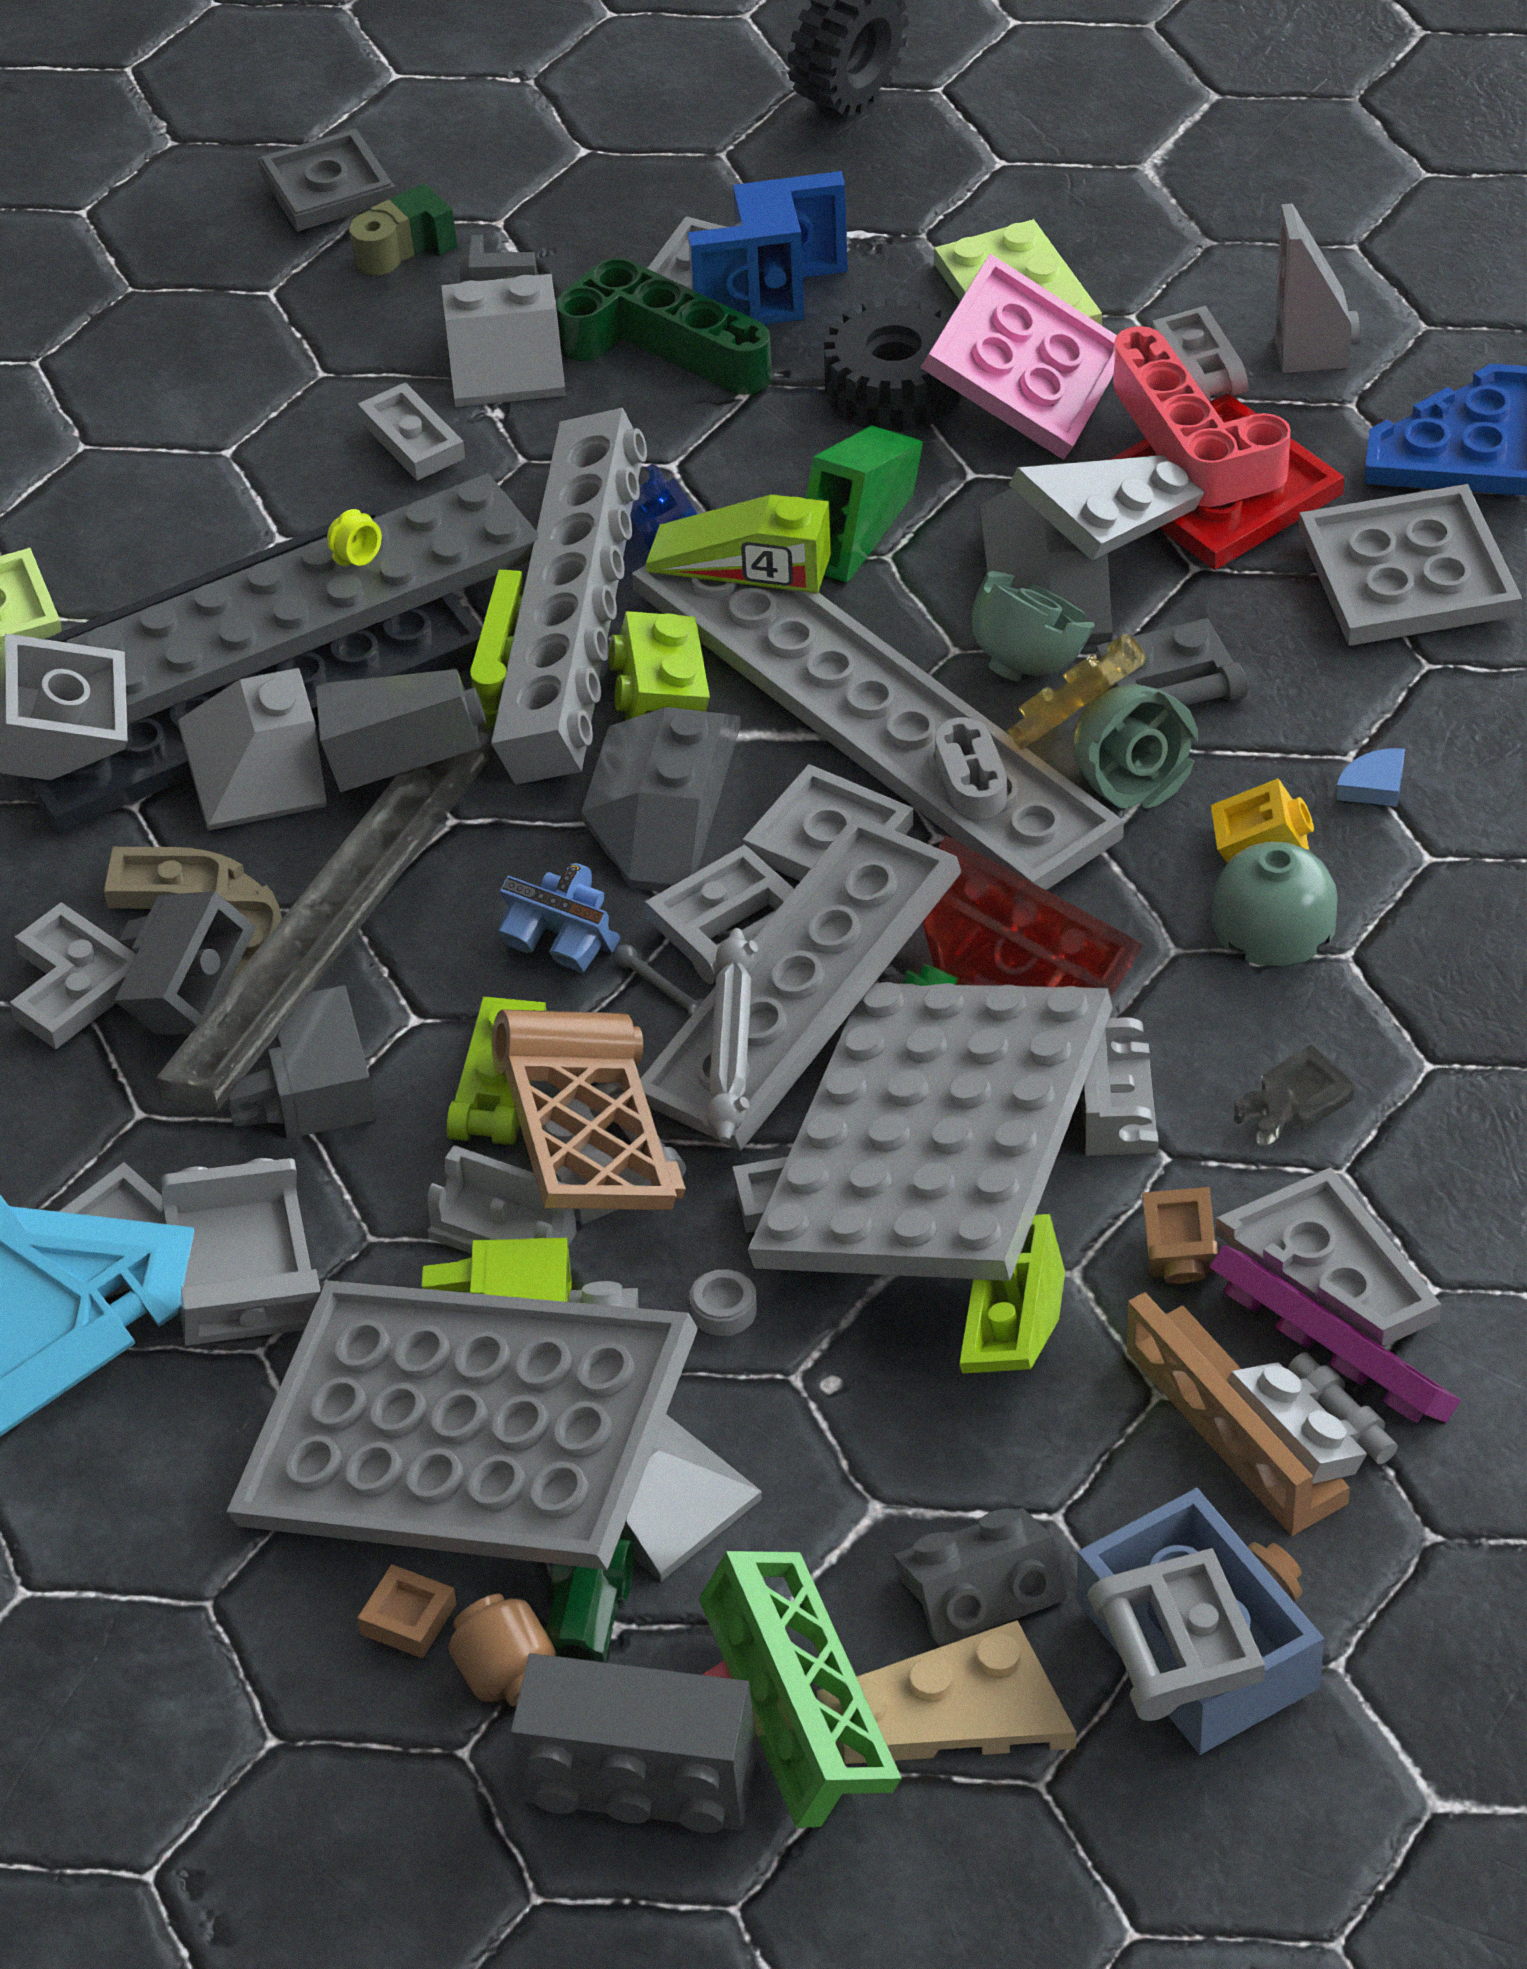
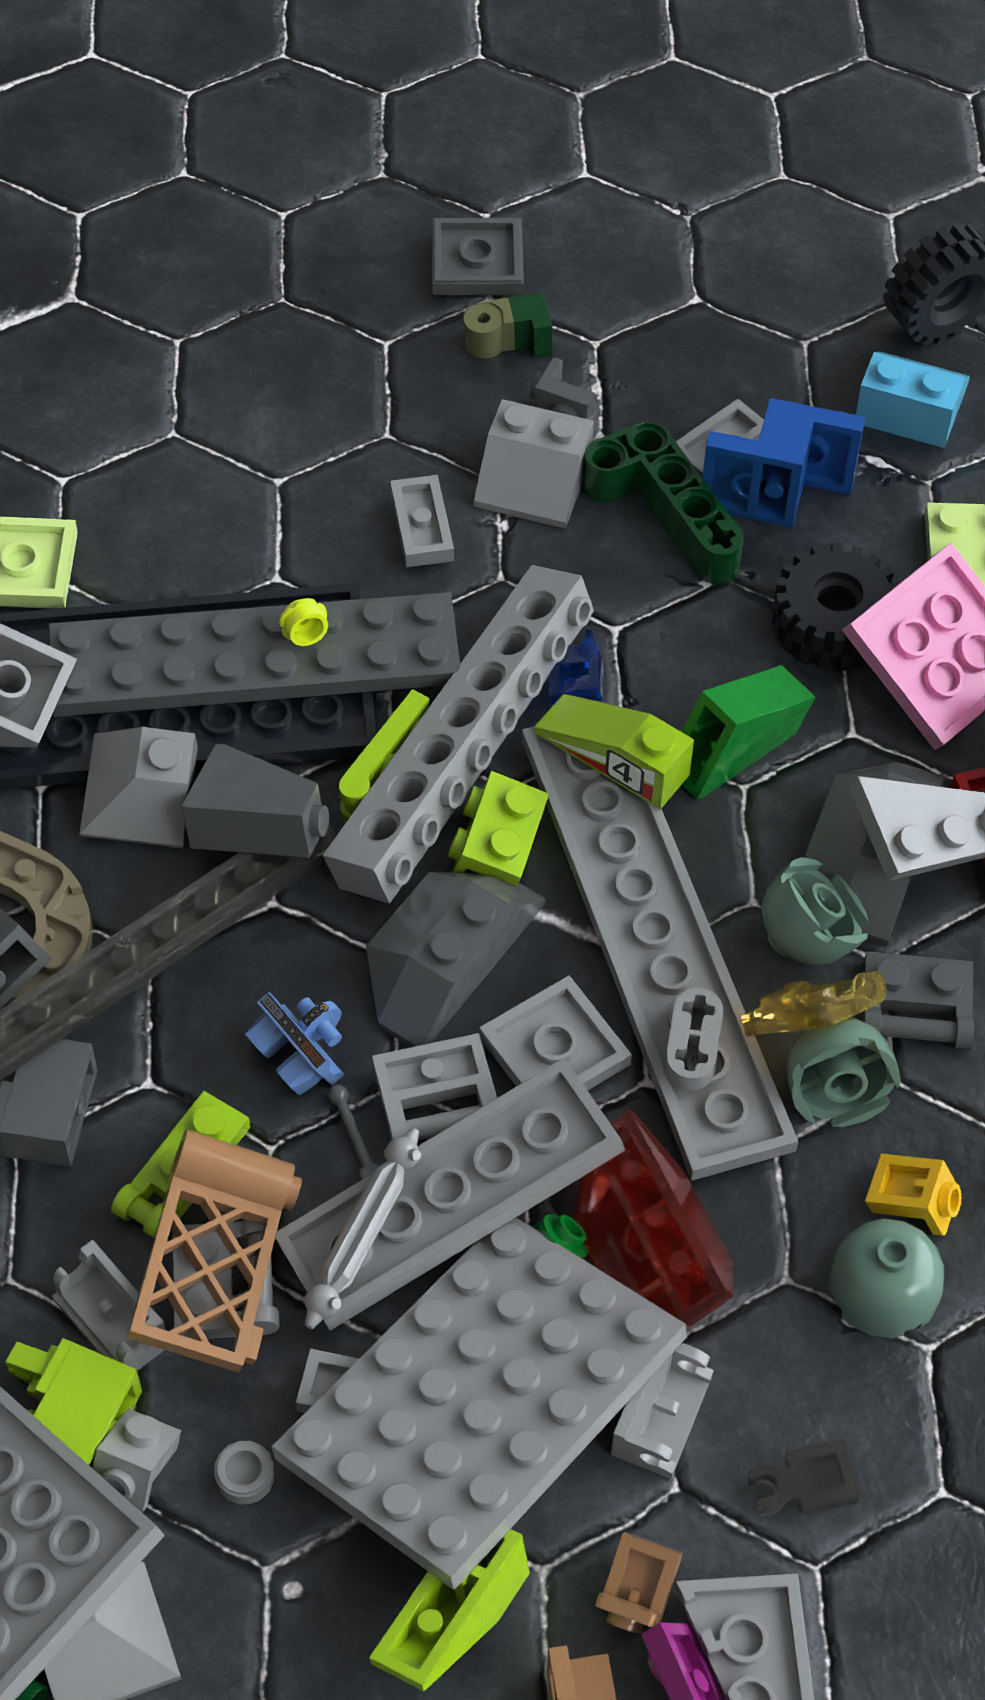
camera: 20 degrees right, 10 degrees up
none -> medium azure slope [856,352,970,448]

